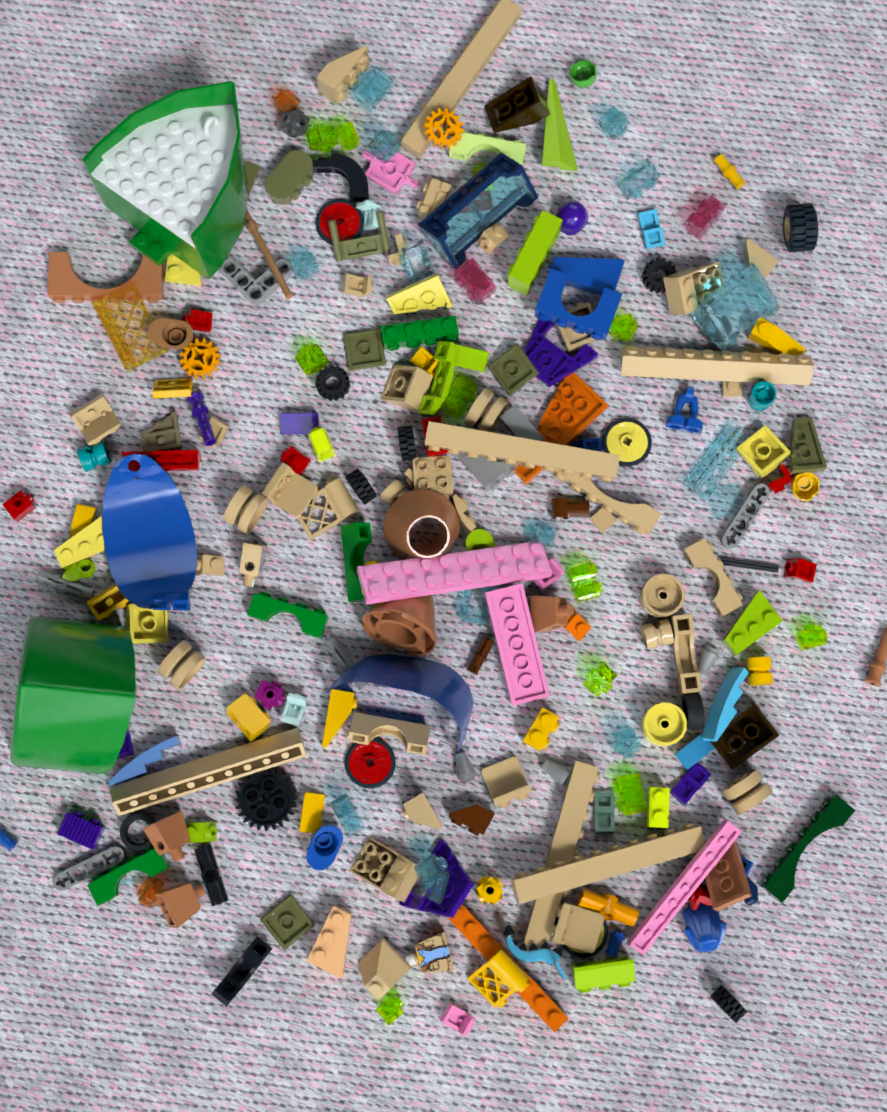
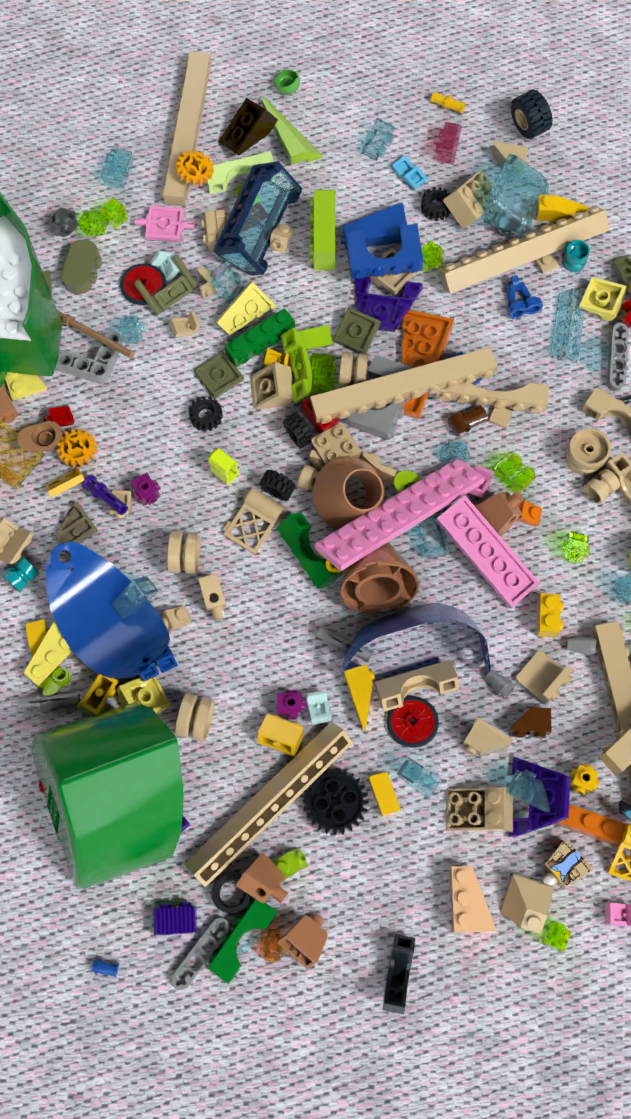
camera: 25 degrees left, 10 degrees down
medium blue slope [109,736,181,786] -> none
red fence [122,450,201,472] -> none
black piece [194,844,229,906] -> none
green arch [247,591,329,639] -> none
olive tile [260,894,315,951] -> none
tan bracket [262,462,318,518] -> none
clear orange head [273,89,301,114] -> none
dark purple slope [280,413,319,435] -> none
red bracket [280,445,311,476] -> none
clear neon green brick [295,344,329,376] -> none
blue piece [306,825,343,871] -> none
black arch [313,153,369,202] -> none
tan slope [316,46,370,105] -> none
clear light blue brick [367,130,401,161] -> none
clear pink brick [454,258,496,305] -> none
reddish brown axle [466,637,494,675] -> none
dark purple helmet [555,201,589,235] -> none
clear light blue brick [598,105,629,140] -> none
light yellow wheel [602,418,652,467] -> none
none -> clear light blue slope [111,576,158,619]
none -> magenta brick [131,473,161,506]

